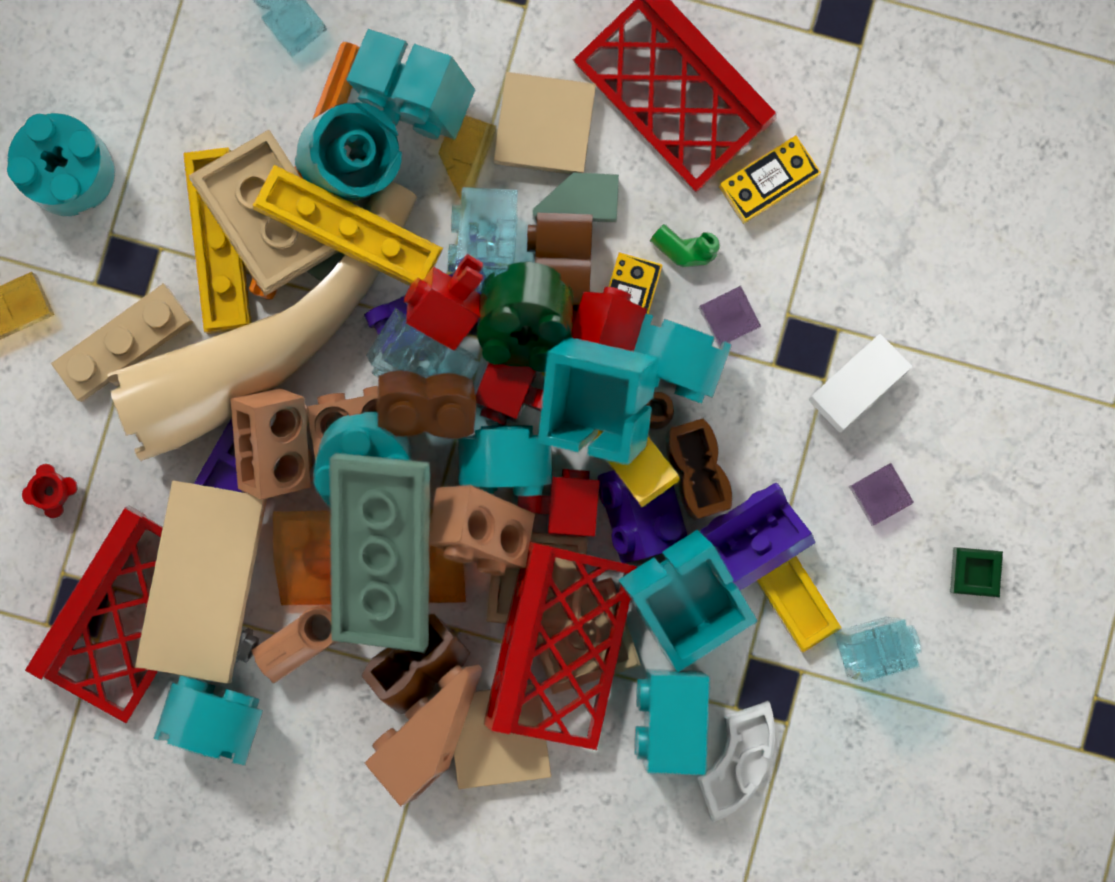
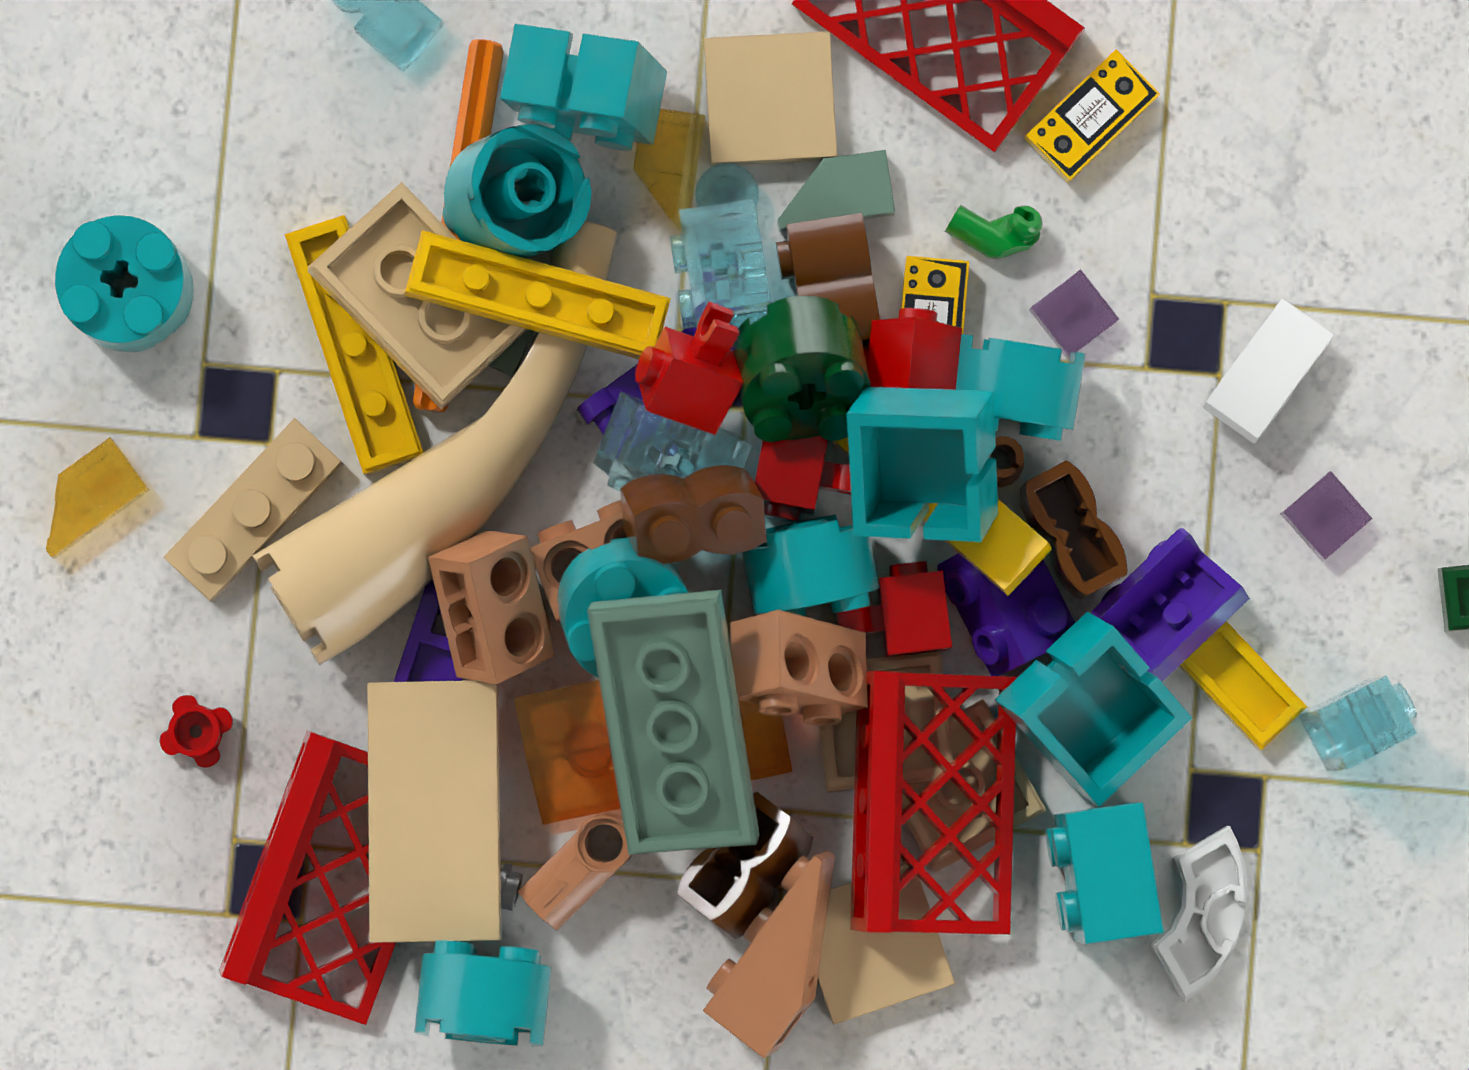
camera: 15 degrees left, 0 degrees up
none -> clear light blue tile [695,163,759,229]

